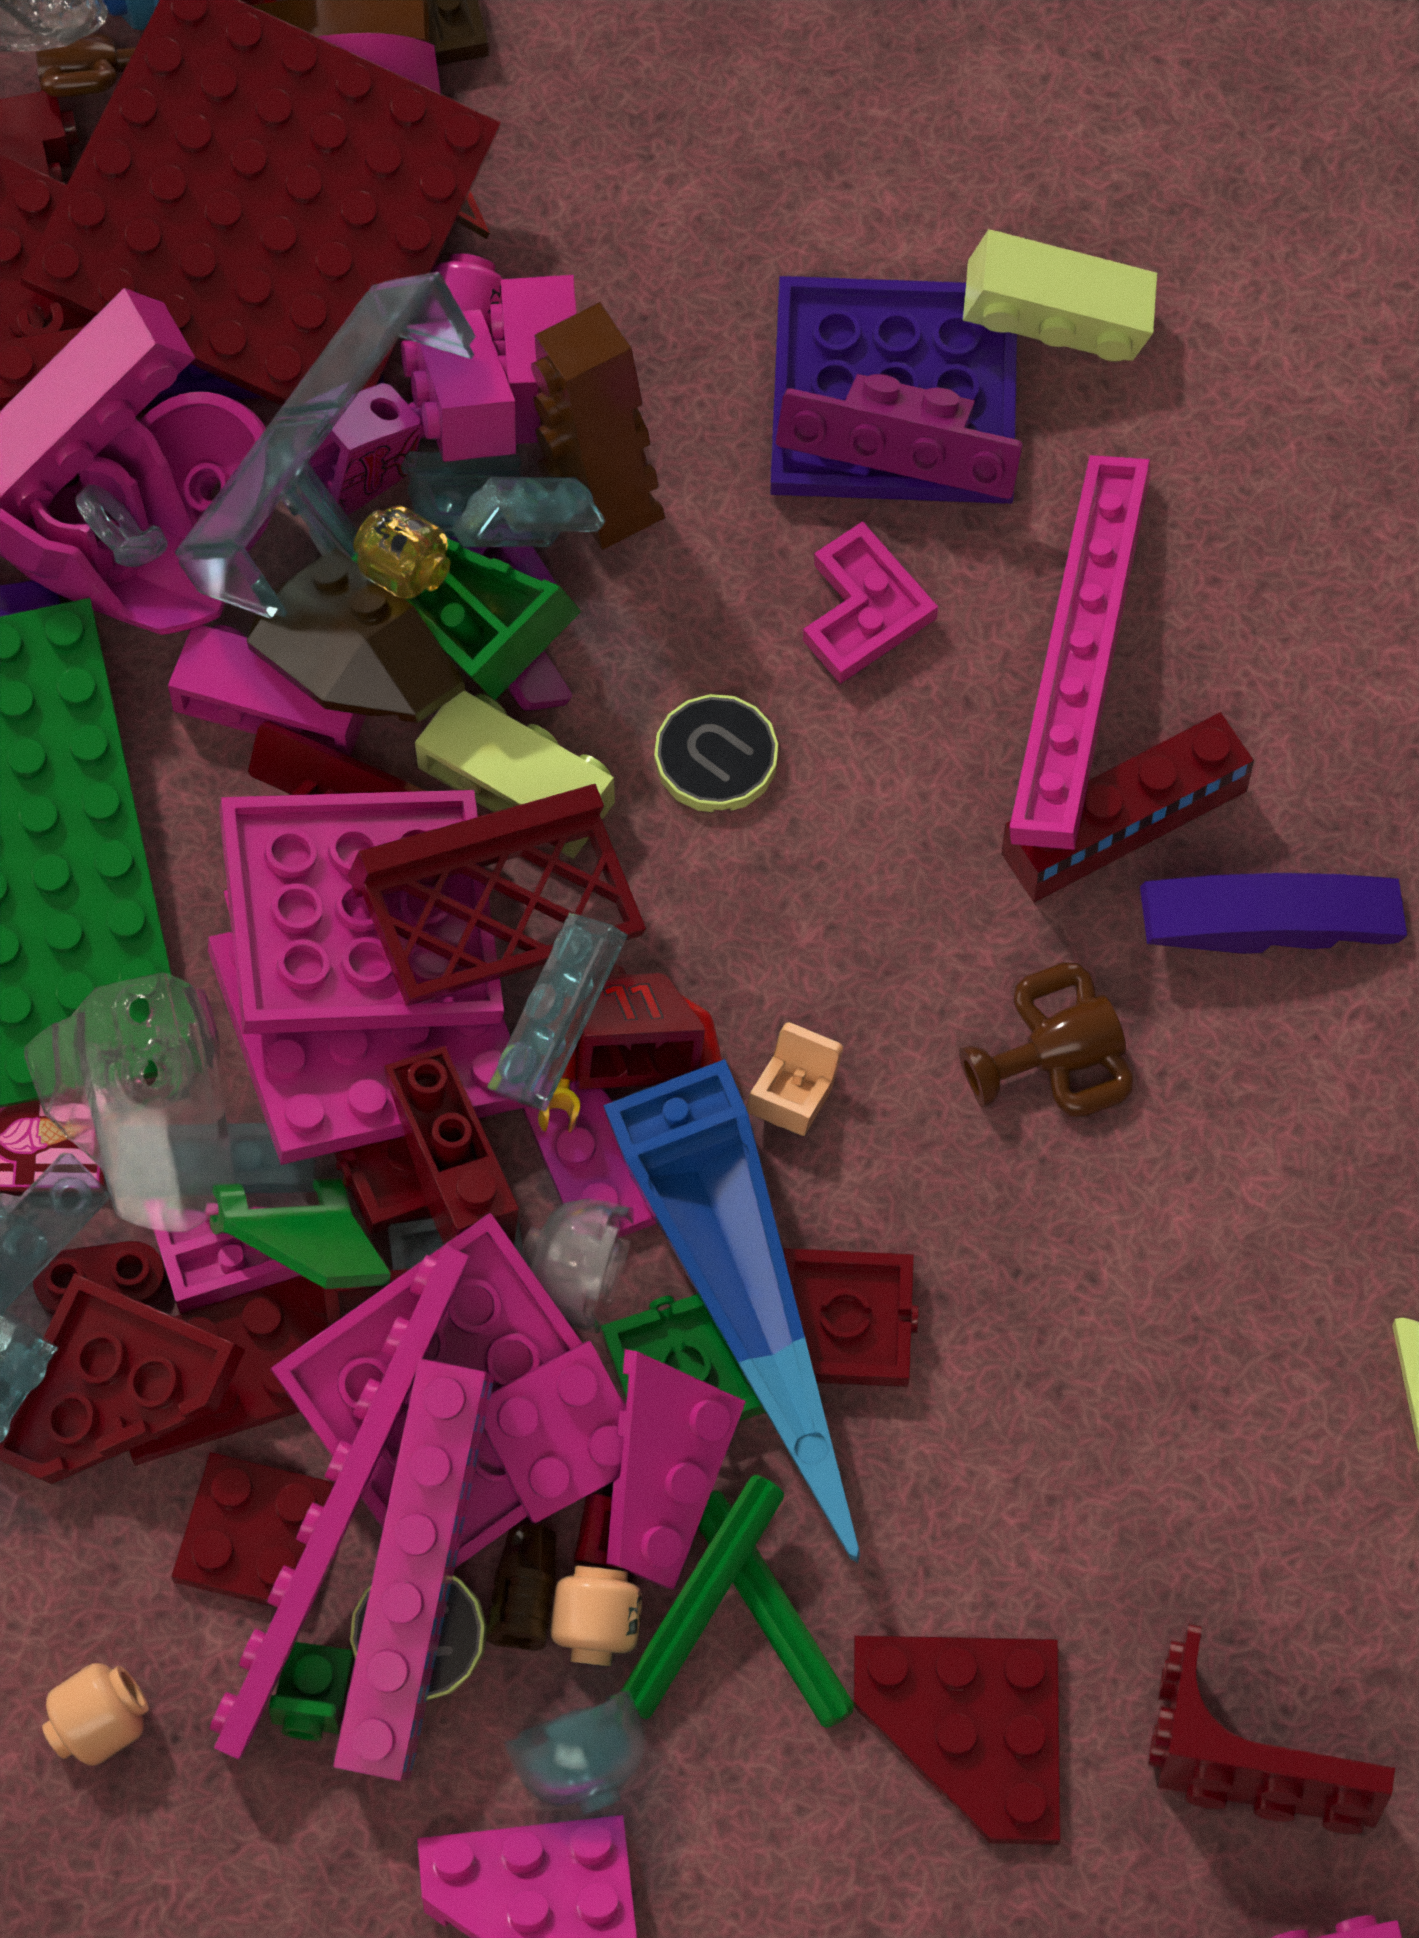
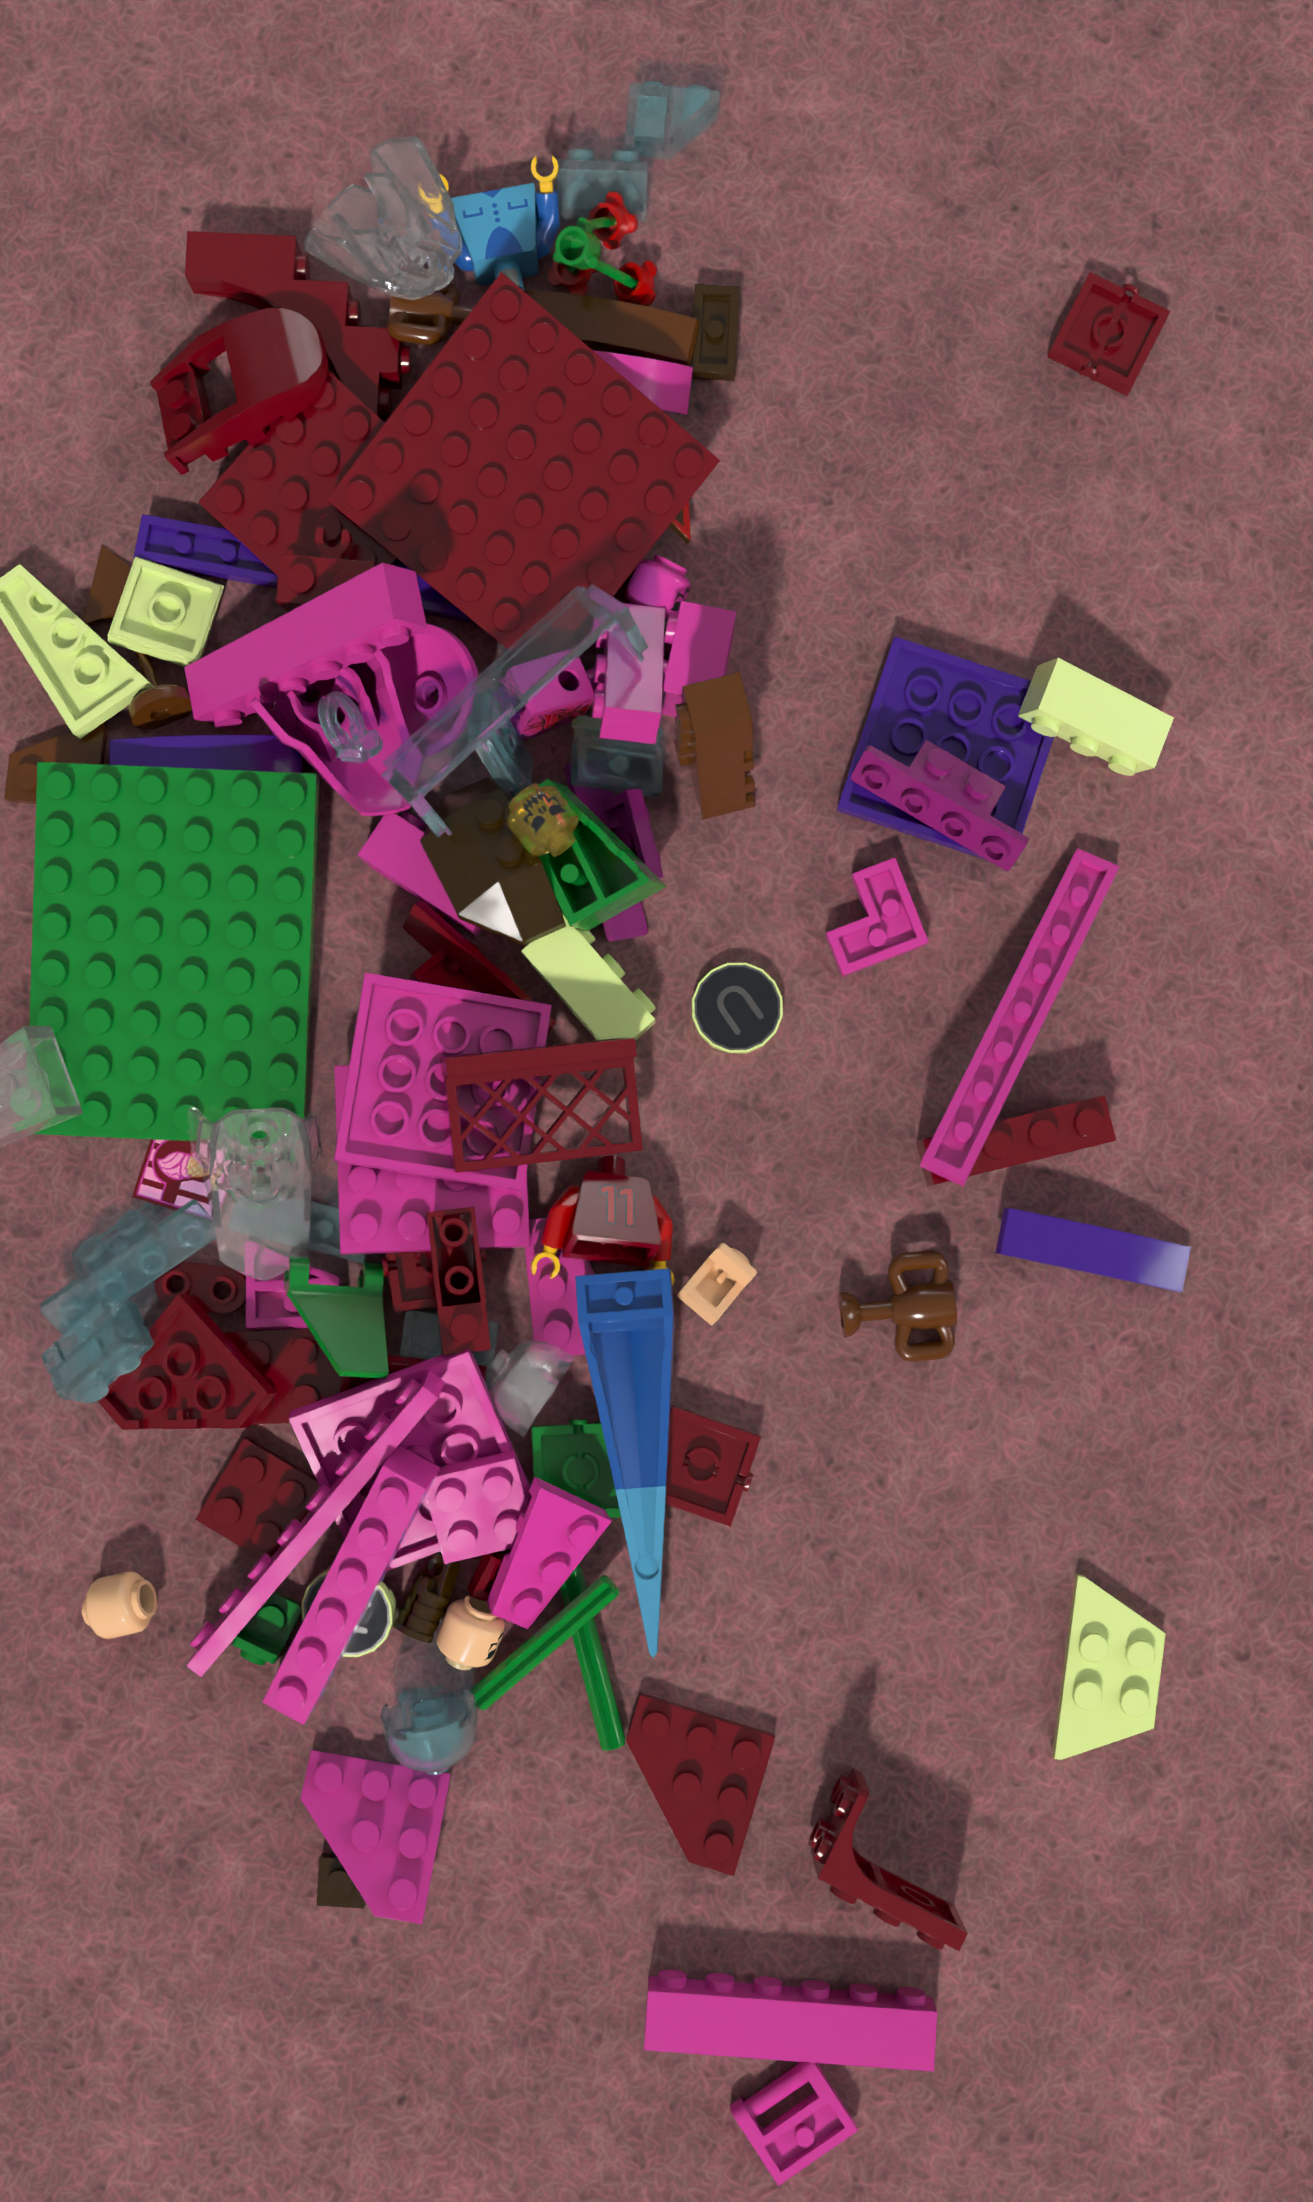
camera: 15 degrees right, 20 degrees up
clear light blue bracket [451,477,605,547] -> none
clear light blue plate [487,912,628,1112] -> none

